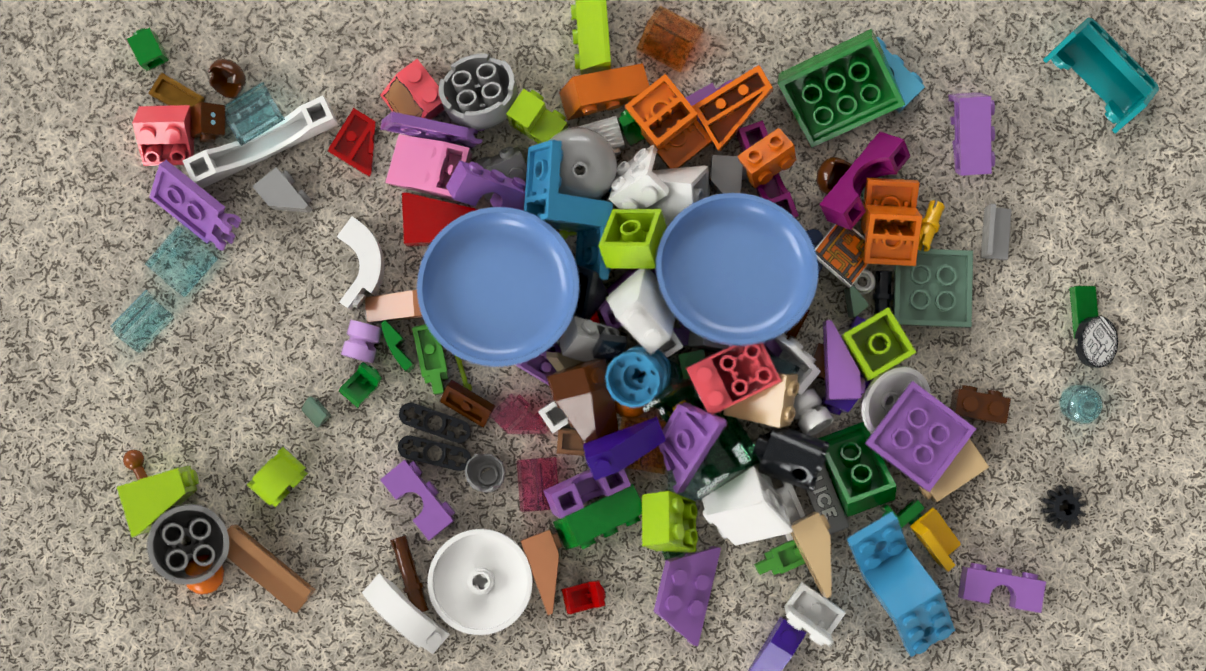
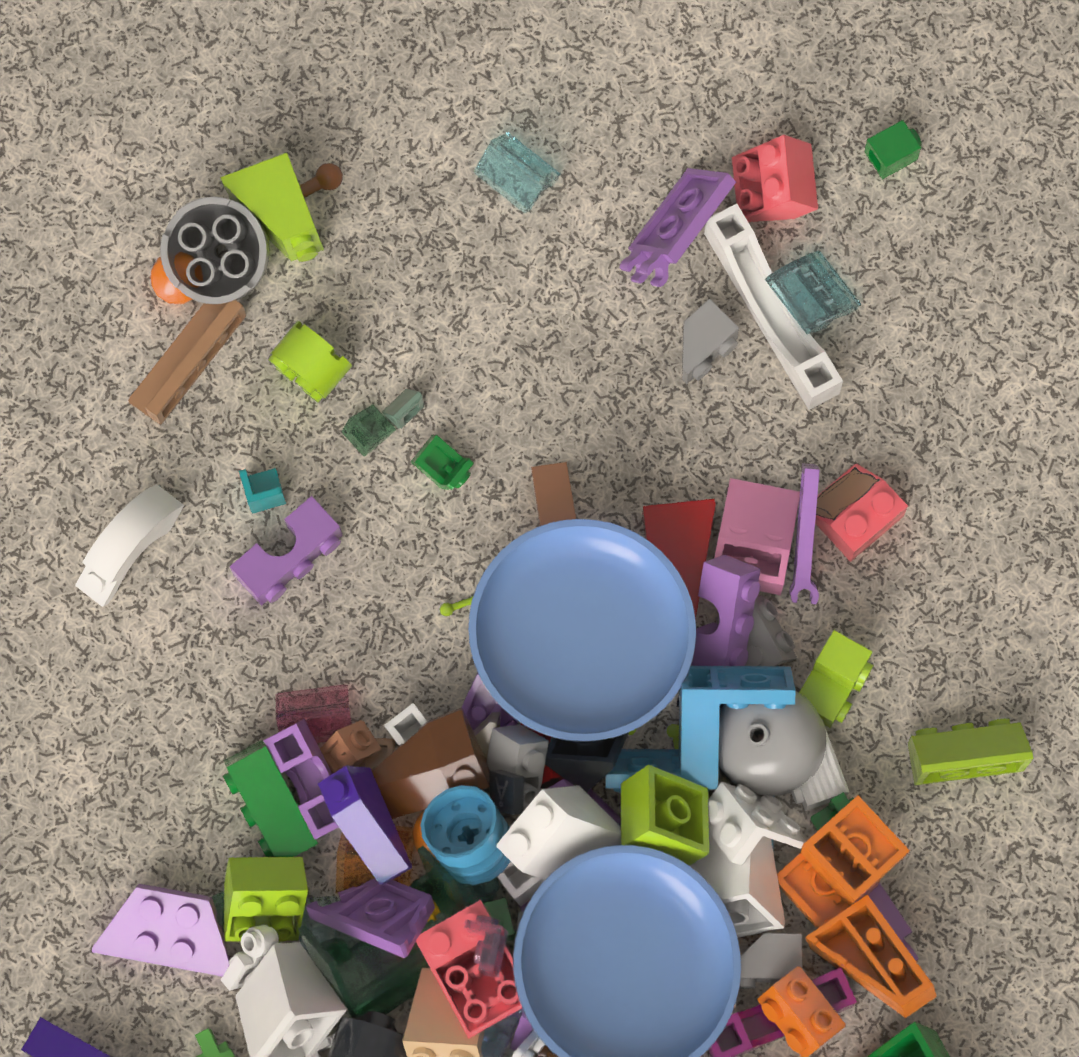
camera: 85 degrees right, 10 degrees down
clear light blue slope [145,225,218,298] -> none
pearl gold tile [148,72,205,109] -> none
reddish brown brick [191,102,225,143] -> none
reddish brown hair [207,59,246,99] -> none
red wing [327,108,376,177] -> none
white arch [337,216,385,310] -> none
lavender wheel [341,320,382,363] -> none
green slope [381,320,416,373] -> none
reddish brown pin [390,535,429,612] -> none
black beam [398,436,472,471] -> none
black beam [399,403,471,443] -> none
bright green hinge [412,324,448,395] -> none
white dish [428,529,533,635] -> none
light grey cylinder [439,54,518,130] -> none
reddish brown plate [440,379,495,428] -> none
light grey hair [465,453,506,493] -> none
clear pink slope [489,393,549,434] -> none
nougat slope [521,529,563,615] -> none
orange wedge [559,63,649,121] -> none
red bracket [561,580,605,614] -> none
clear orange slope [636,6,704,73] -> none
none -> white plate [221,925,279,991]
none -> teal panel [239,468,286,514]
none -> nougat bracket [320,720,381,774]
none -> clear green slope [341,405,396,457]
none -> bracket [464,915,508,978]

